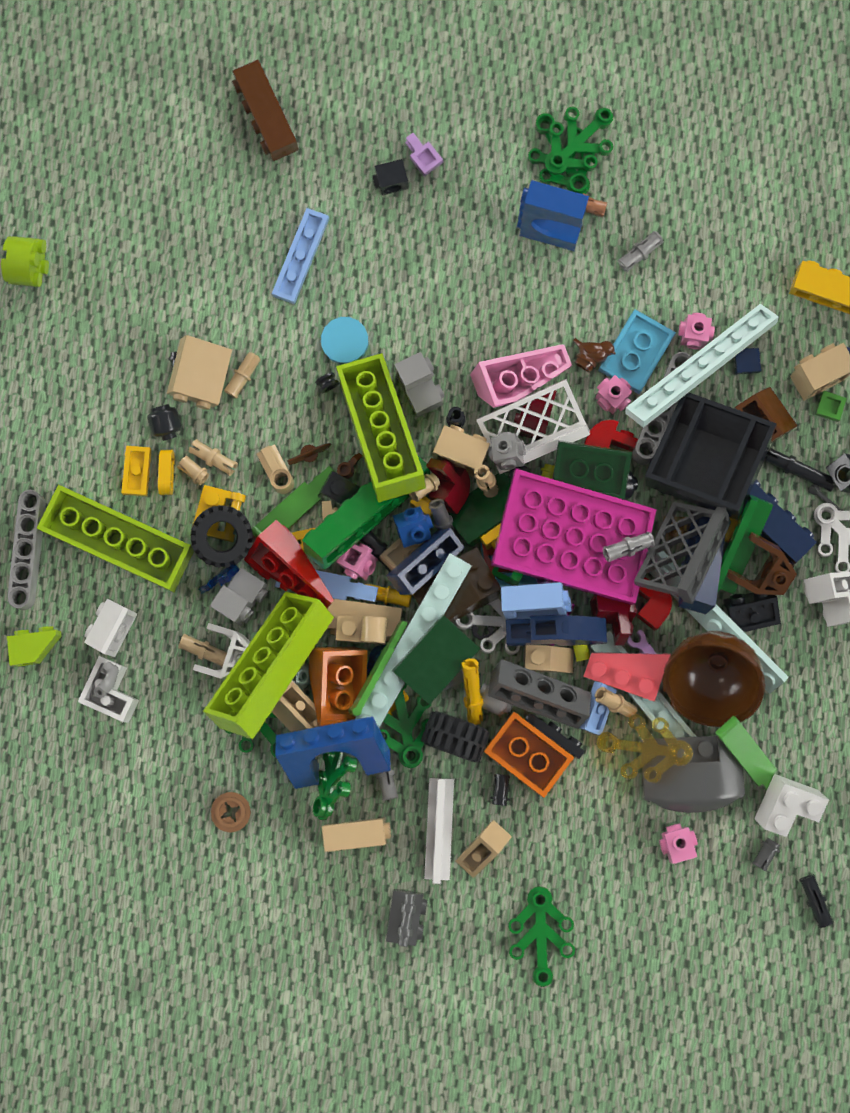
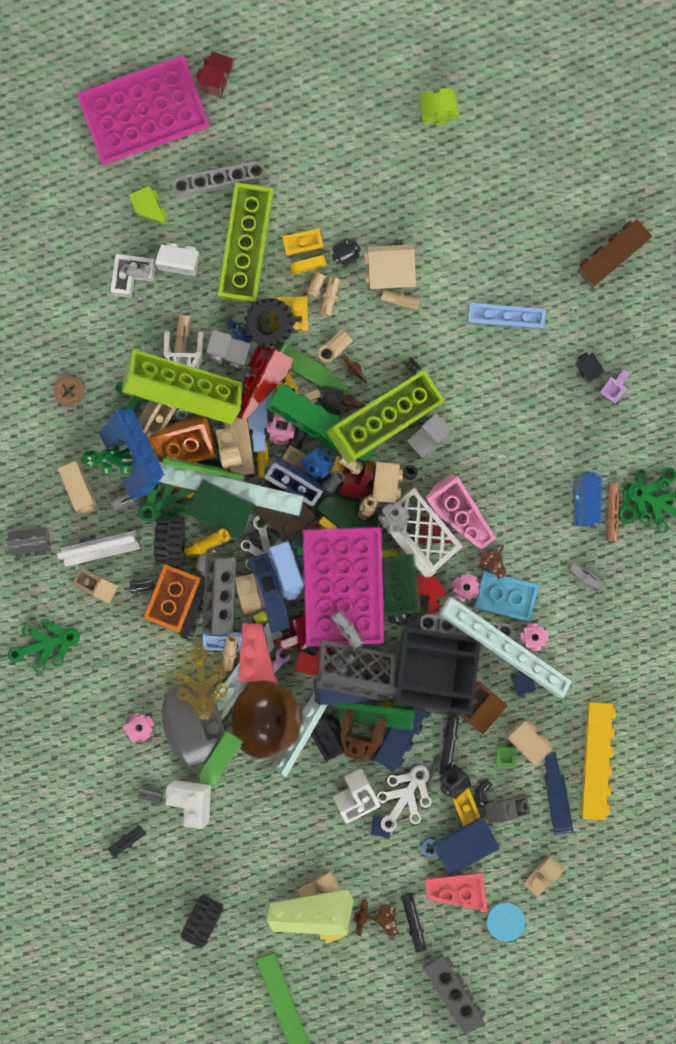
camera: 70 degrees right, 5 degrees up
medium azure tile [321,317,368,365] -> none

